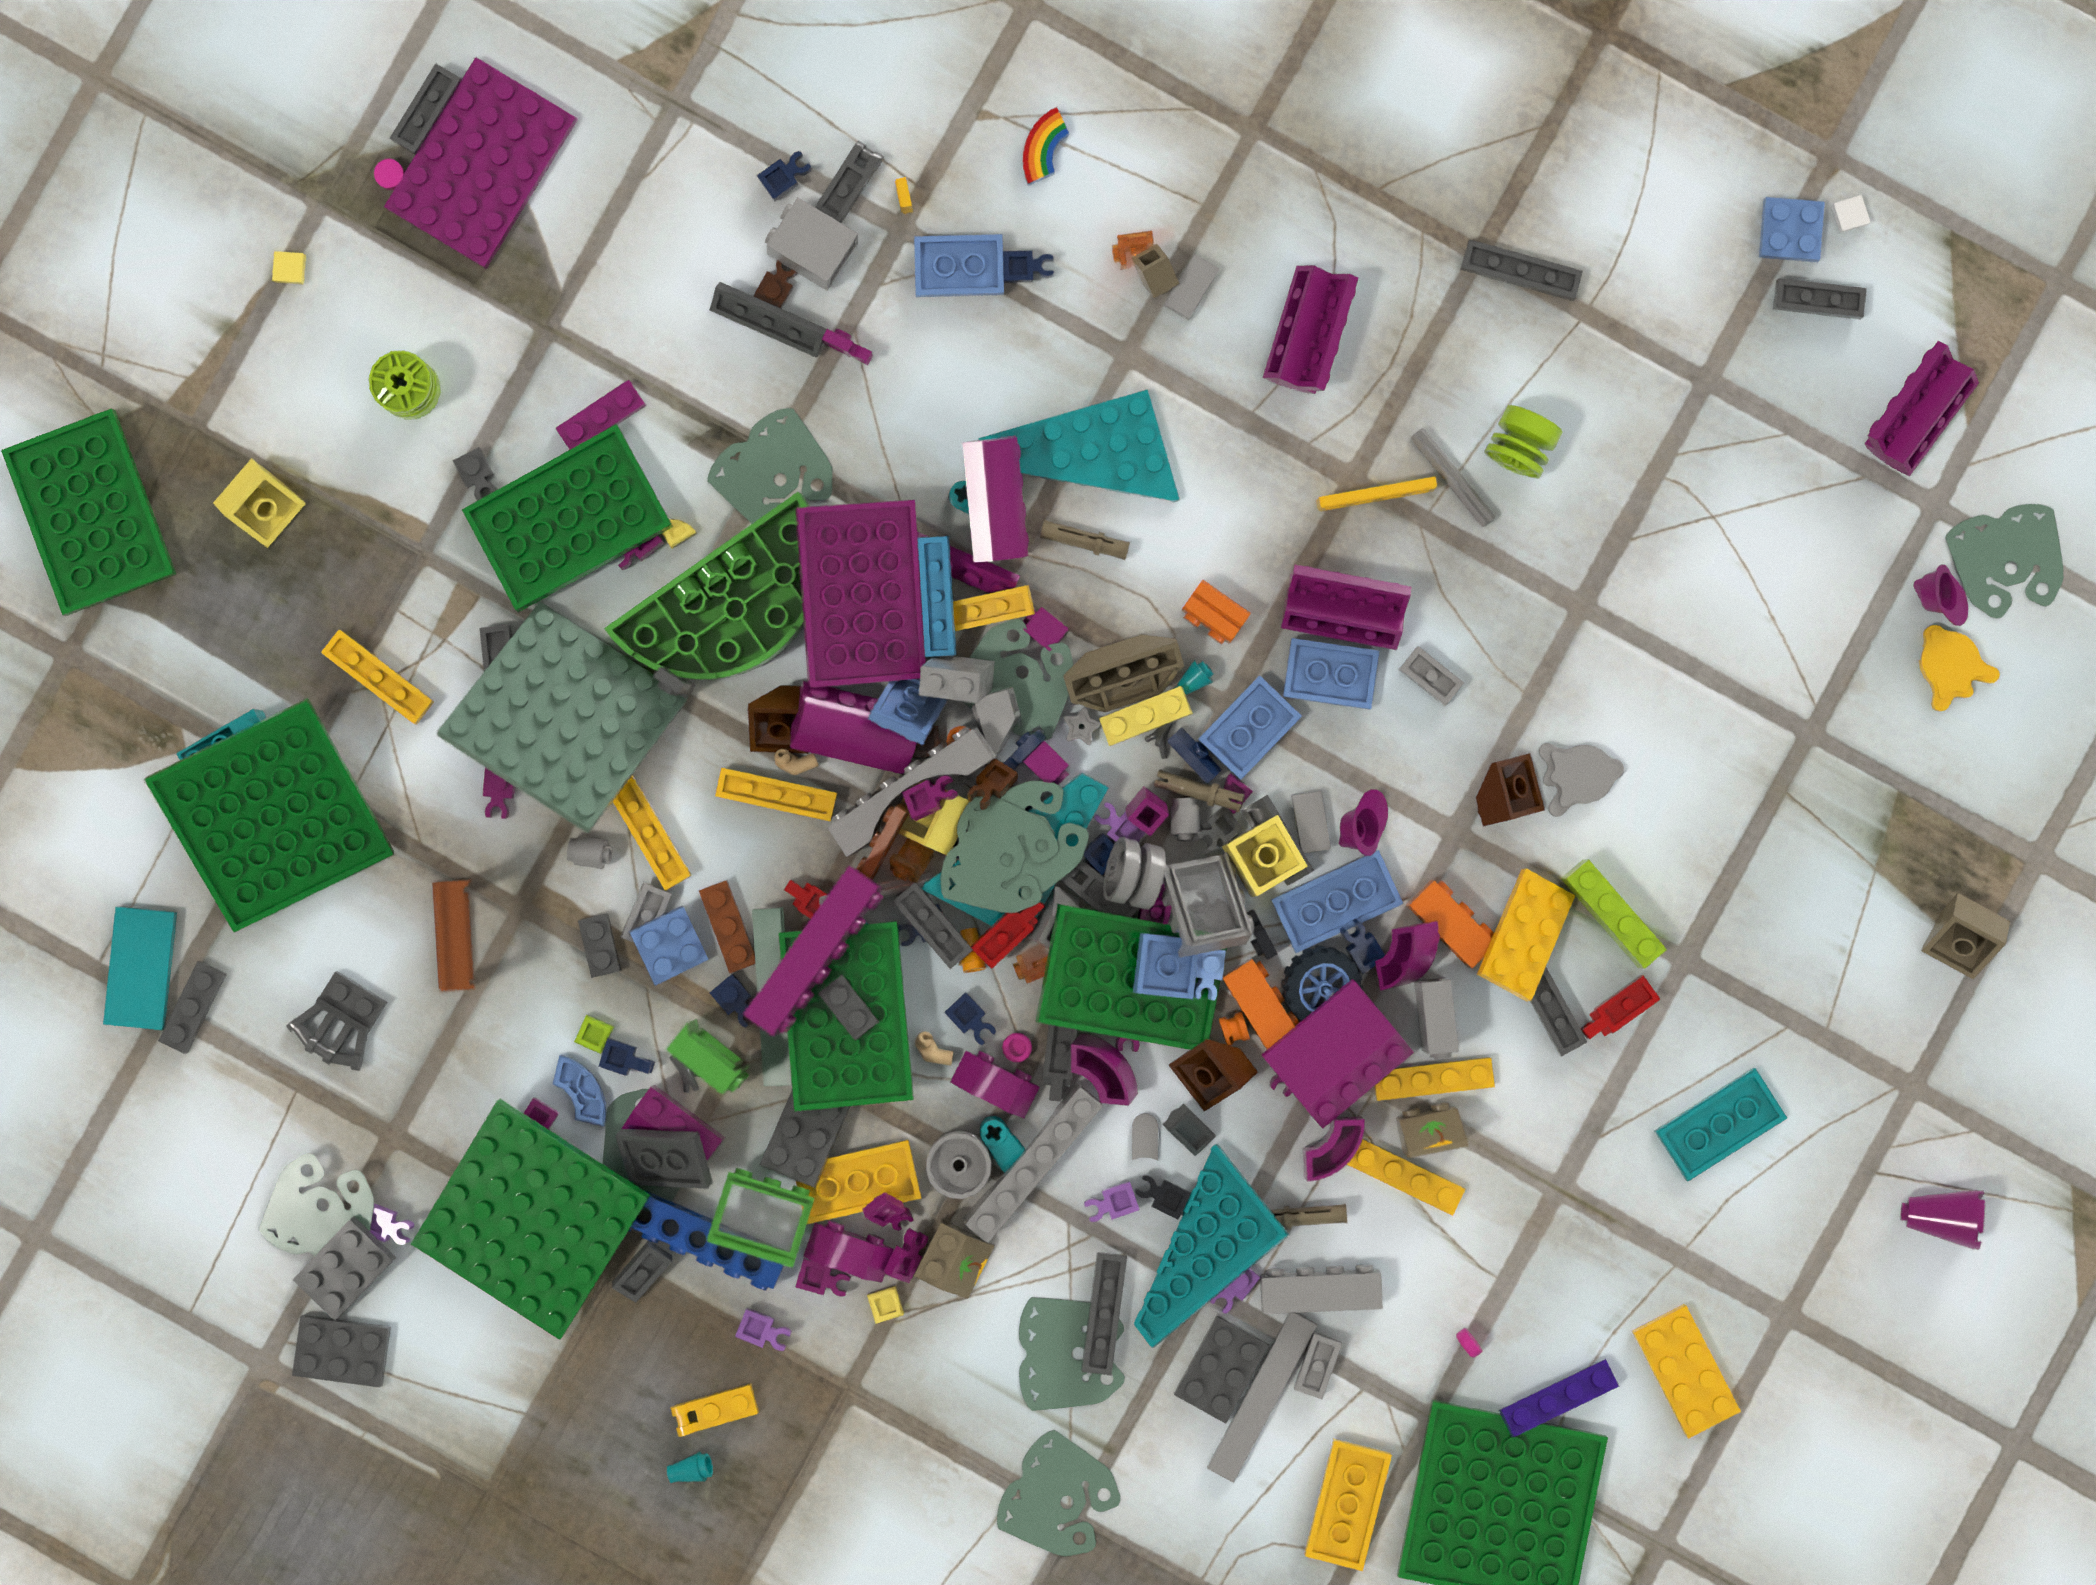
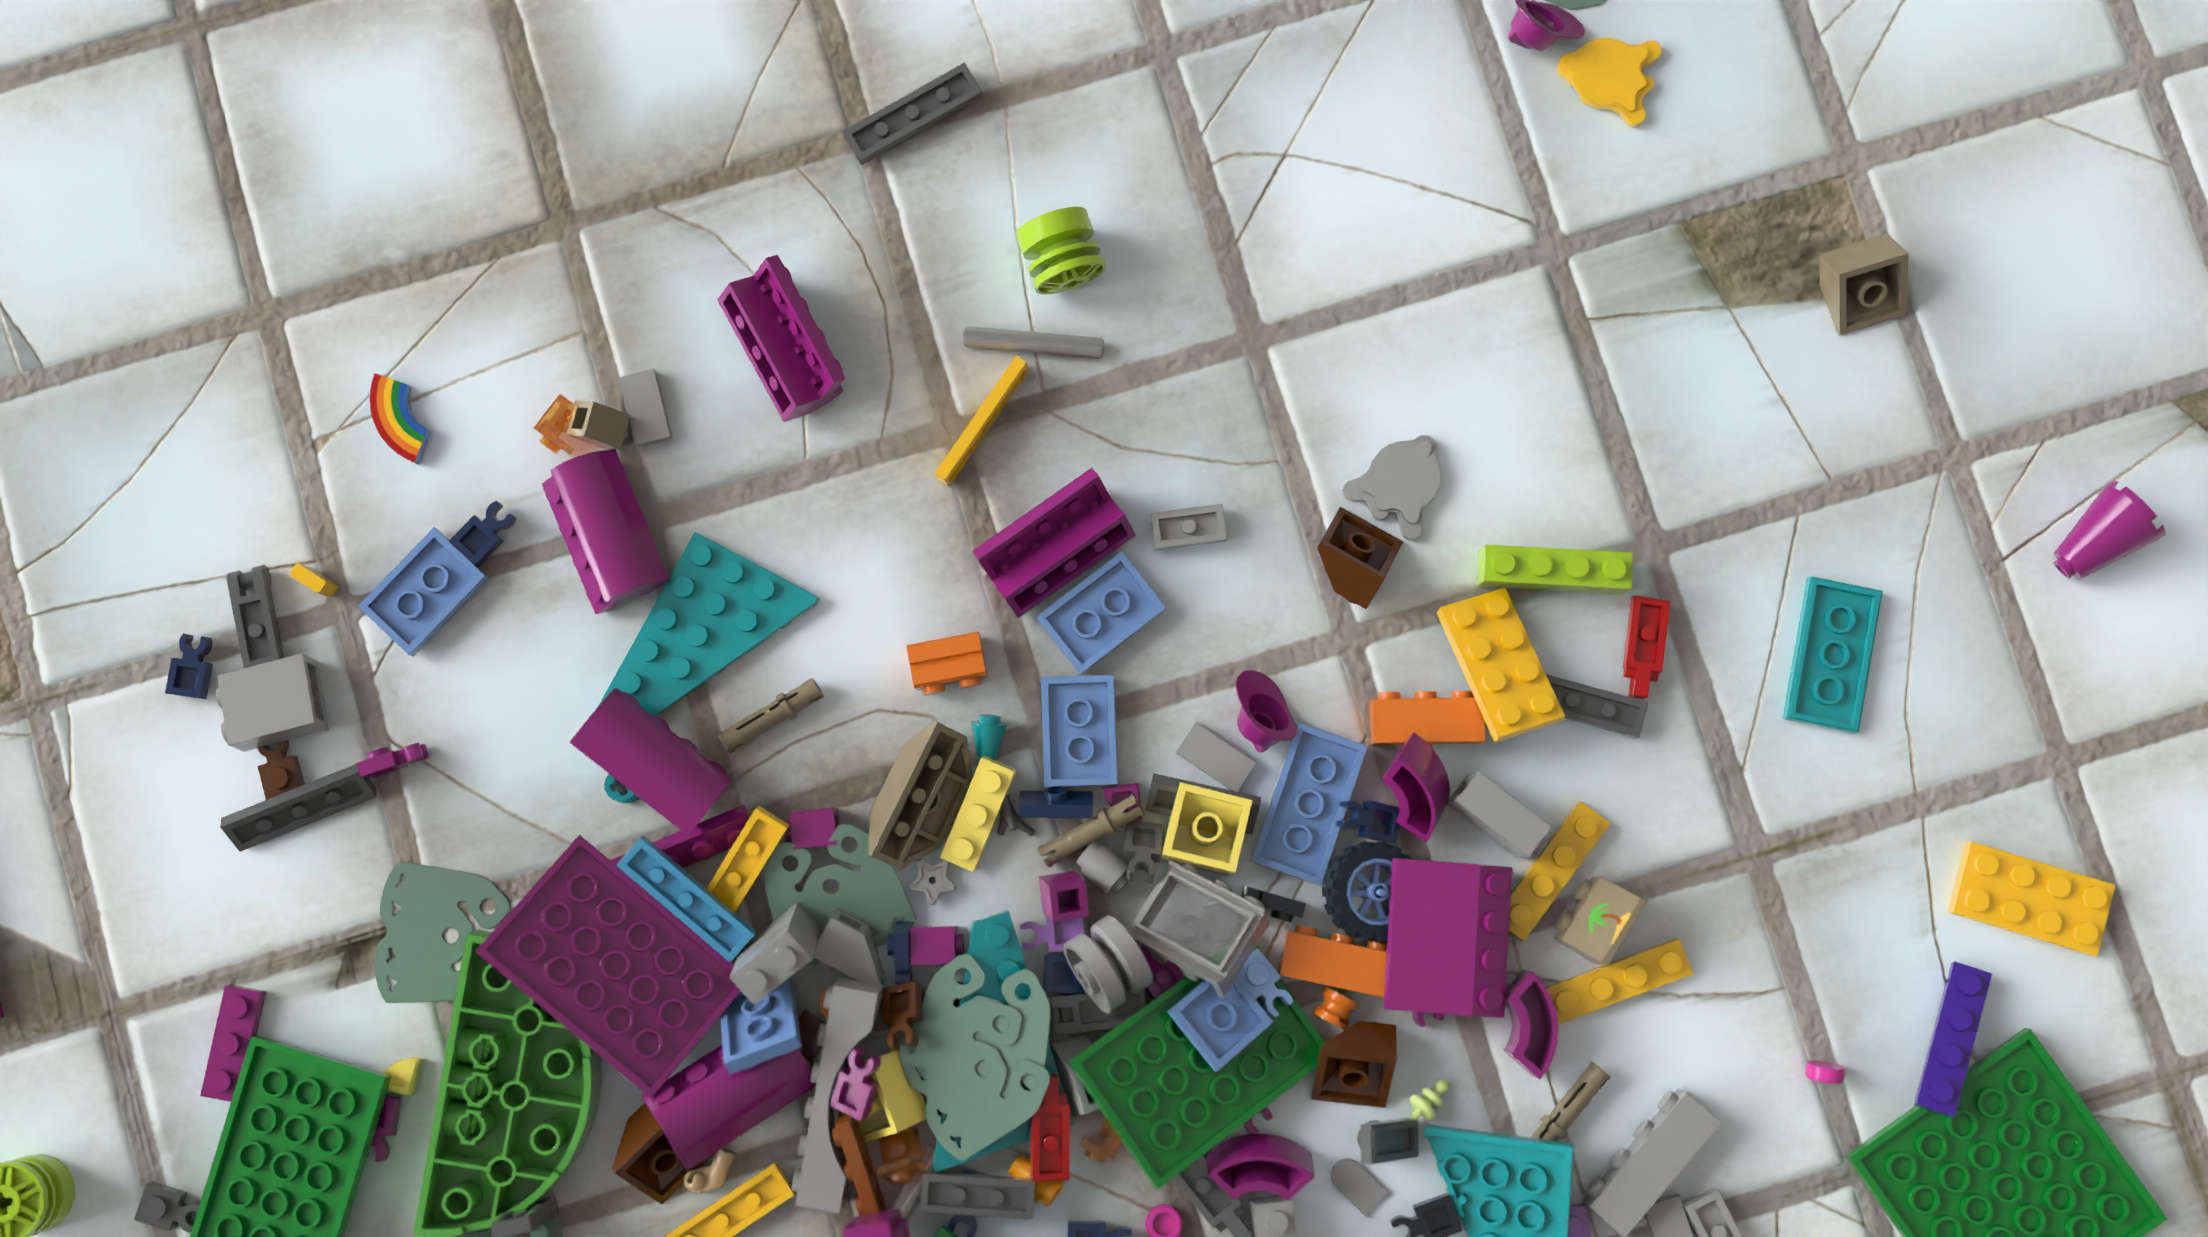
camera: 40 degrees left, 5 degrees down
none -> magenta brick [542,449,670,614]
none -> yellowish green hair [1409,1080,1449,1120]

